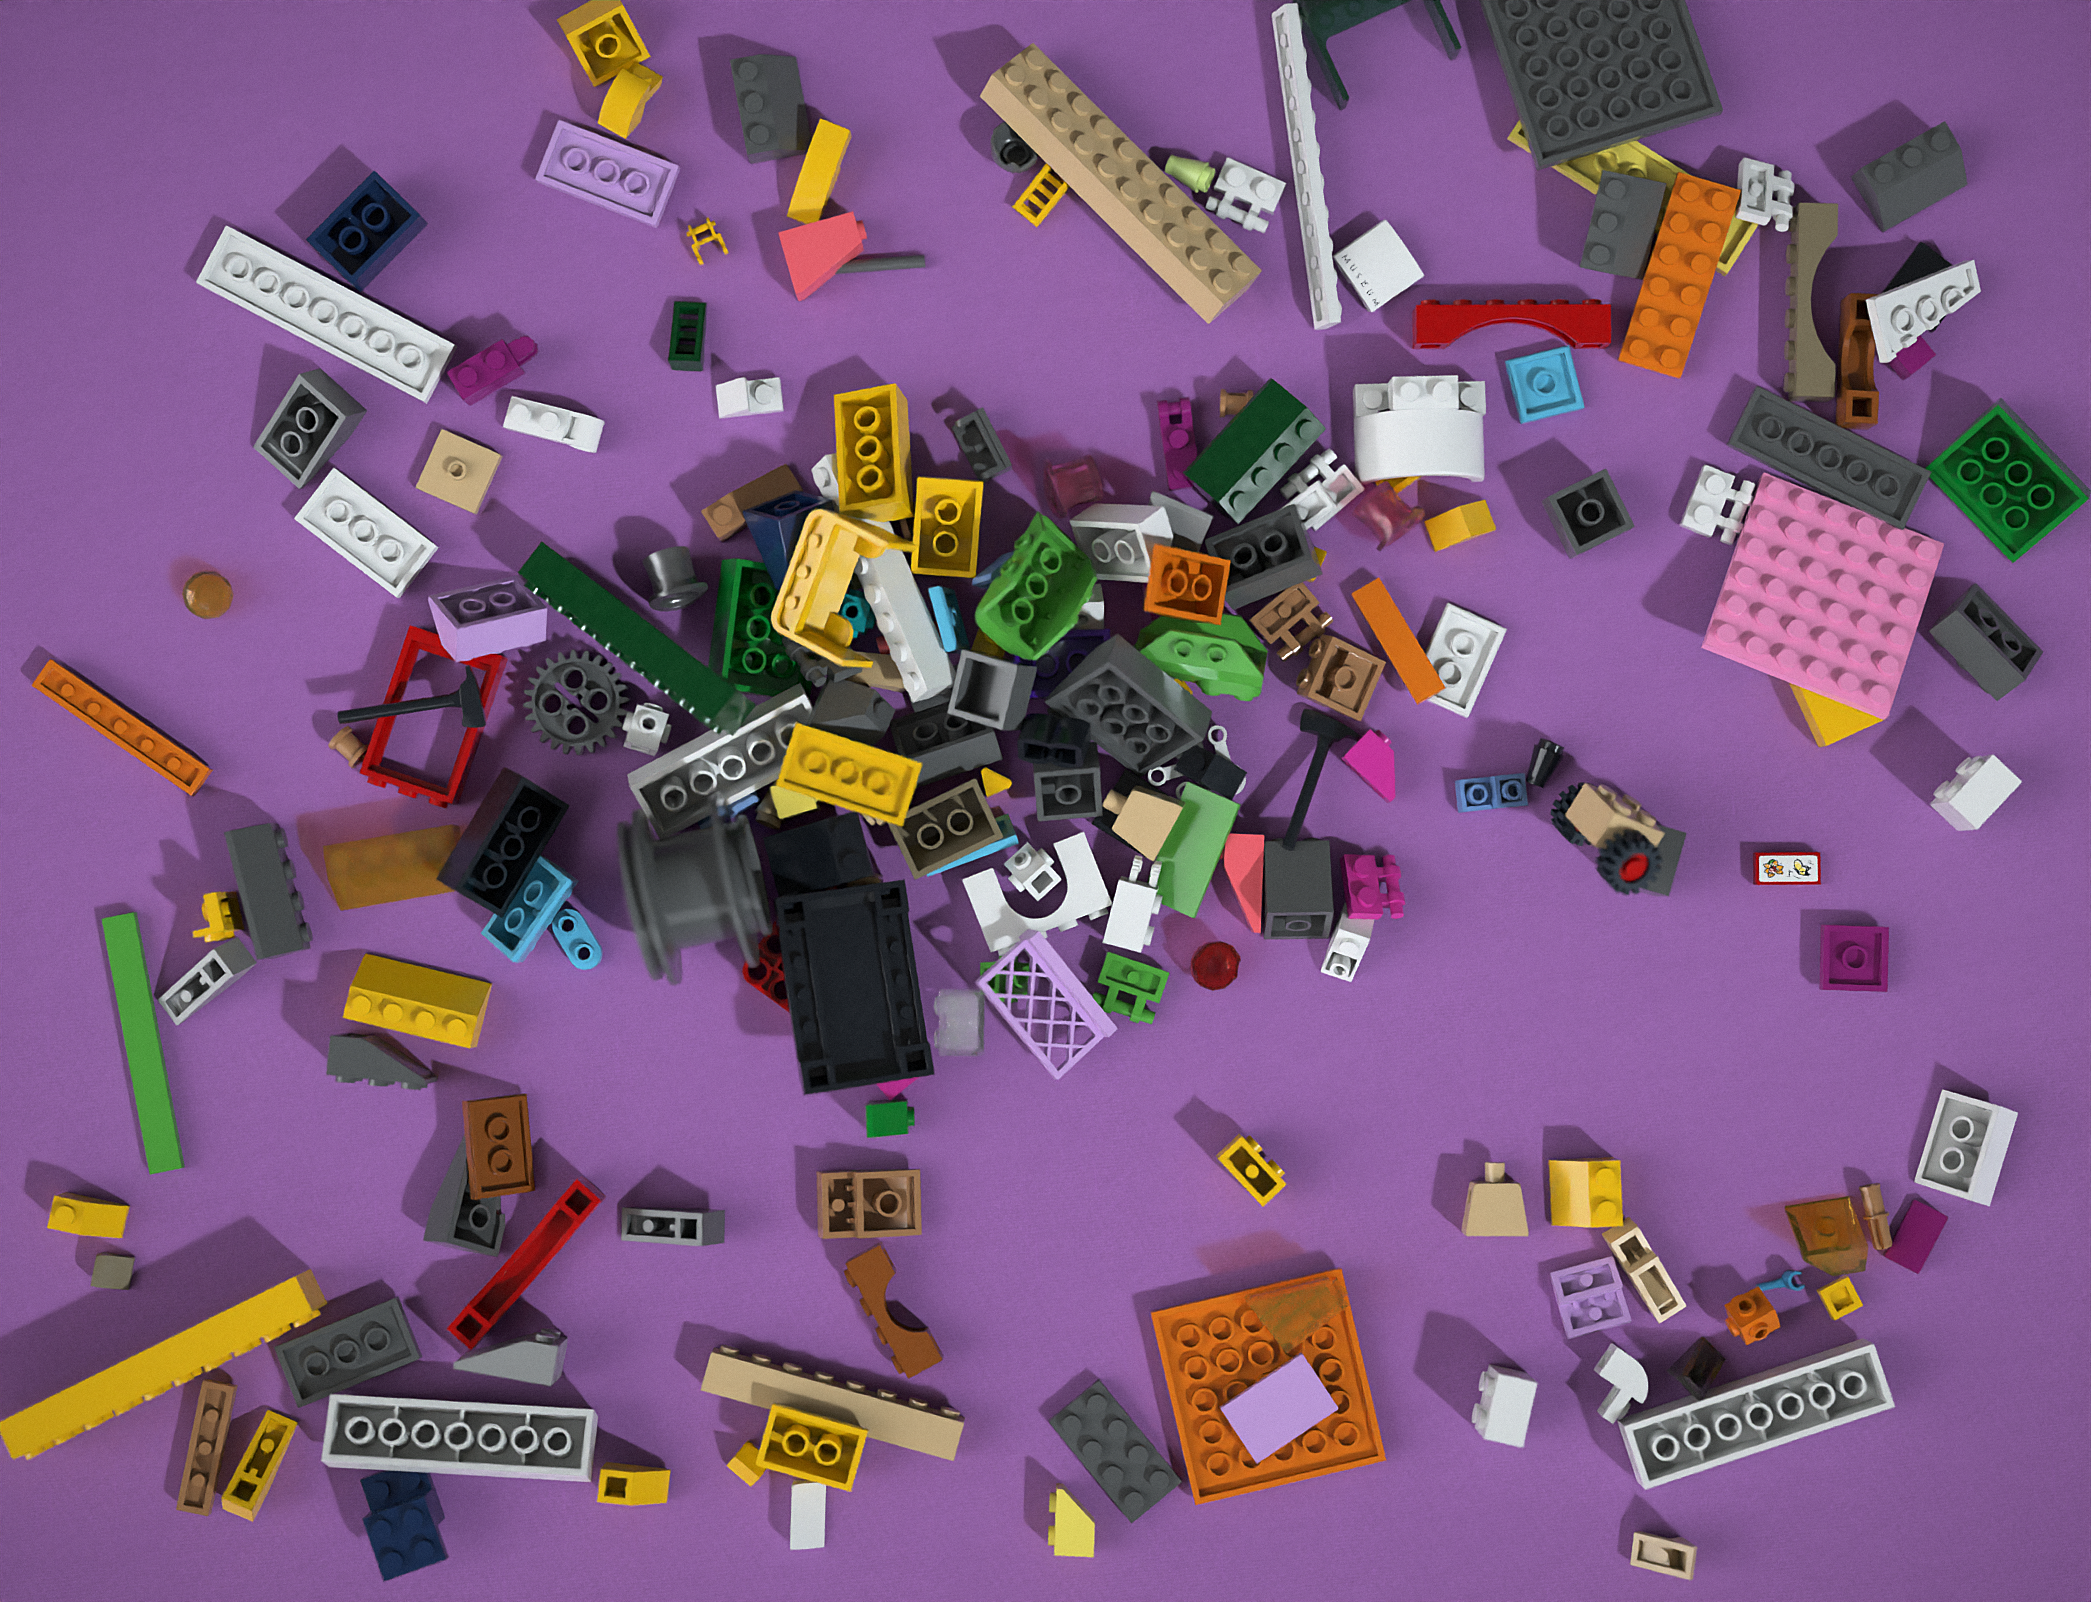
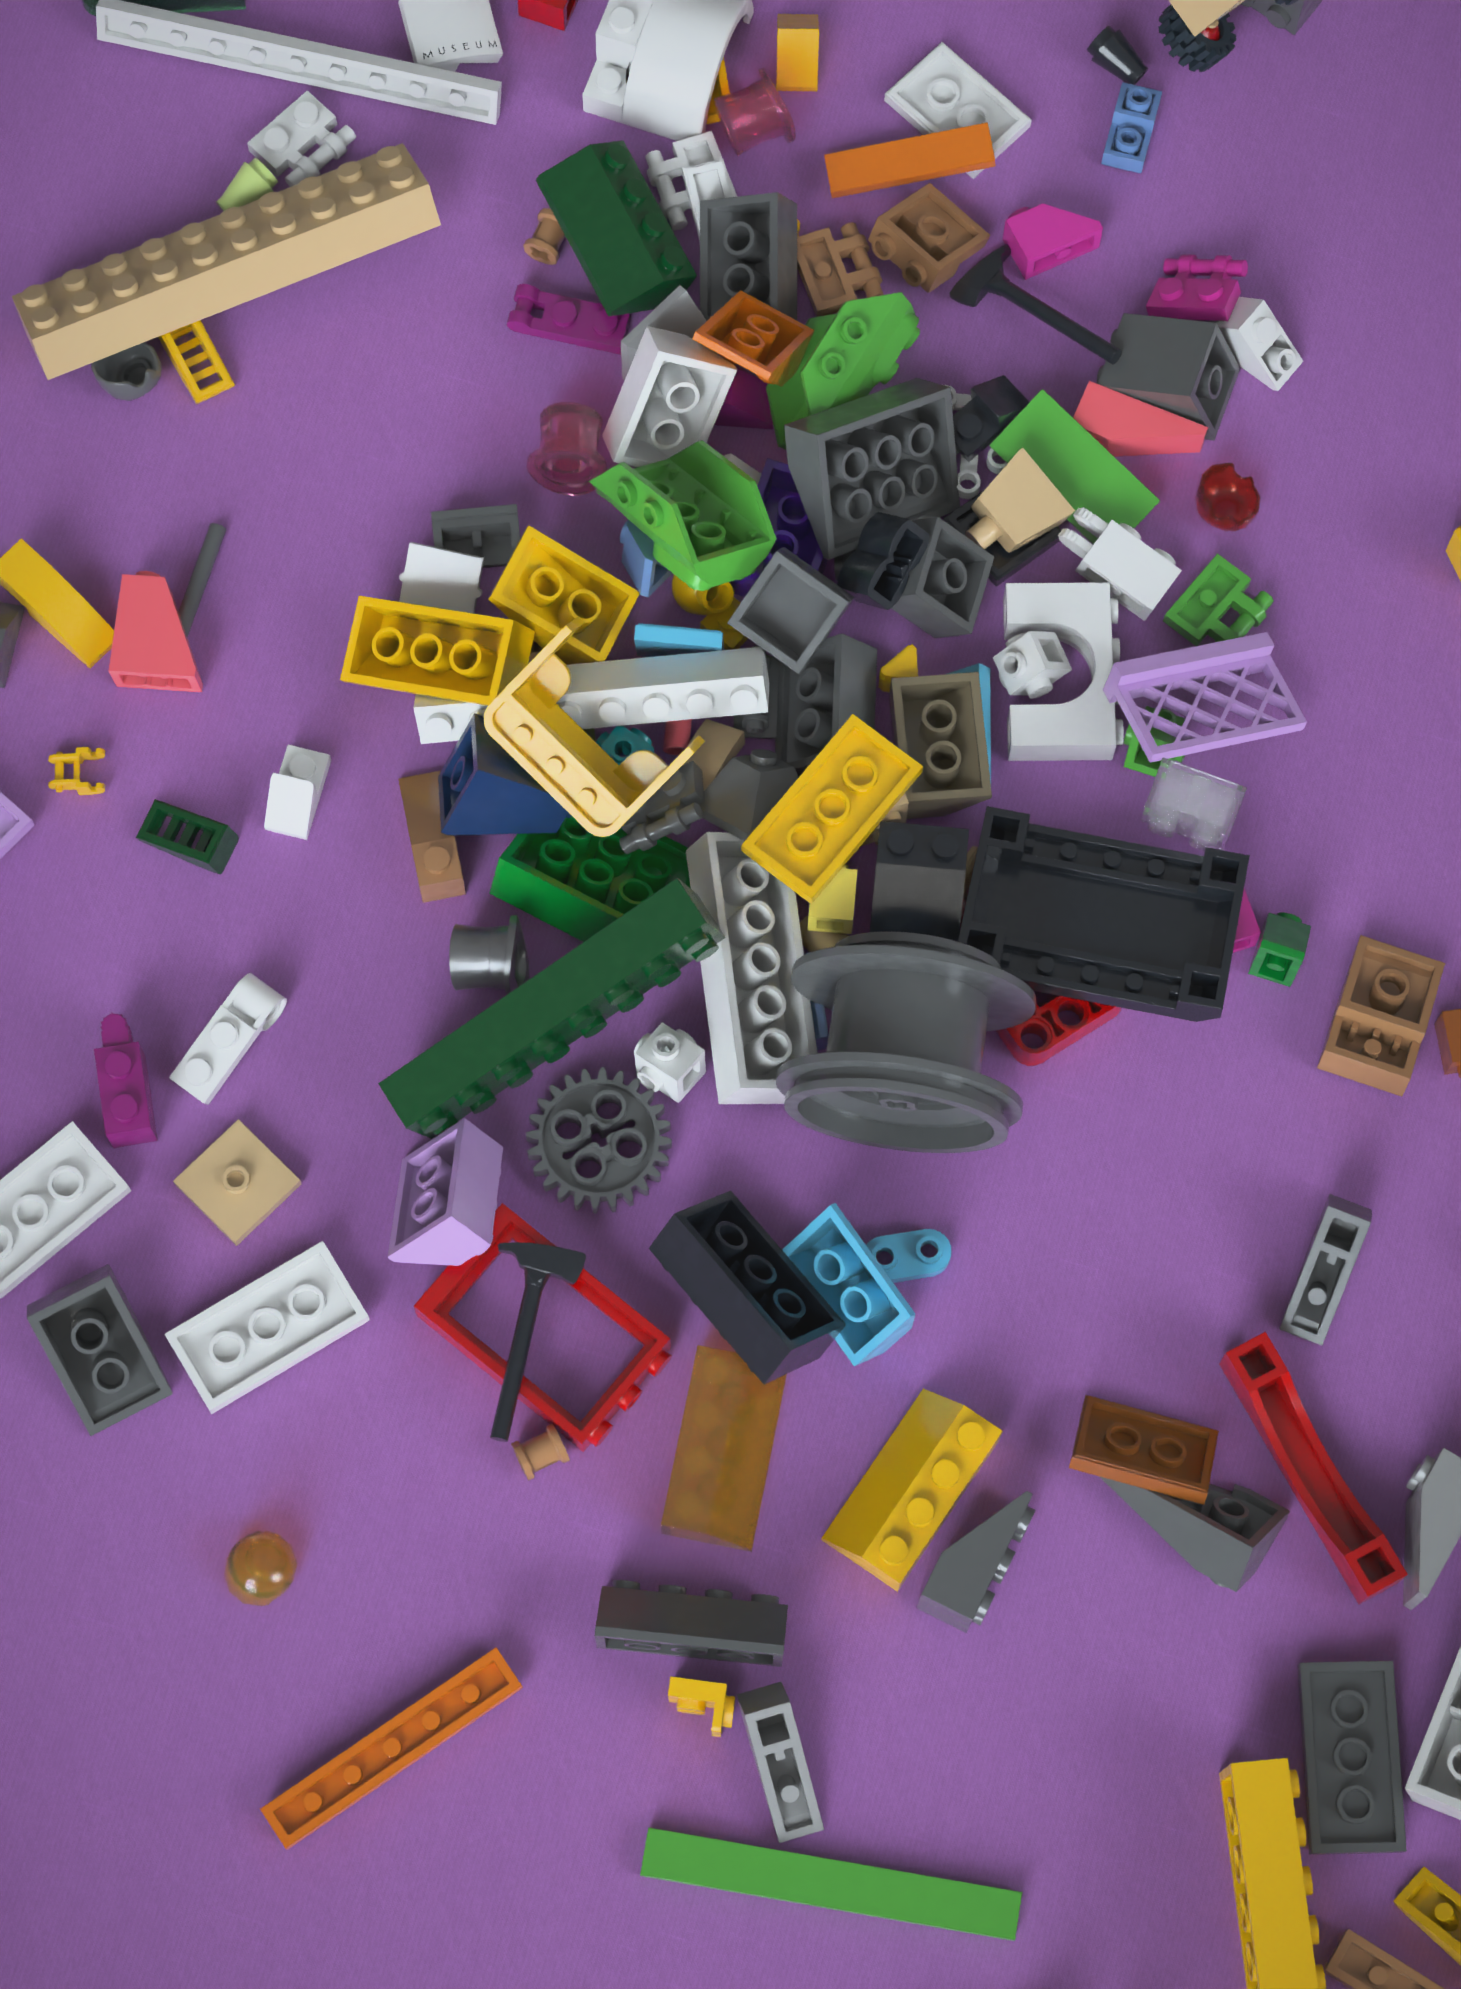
camera: 65 degrees left, 15 degrees down
none -> white piece [399,542,484,614]

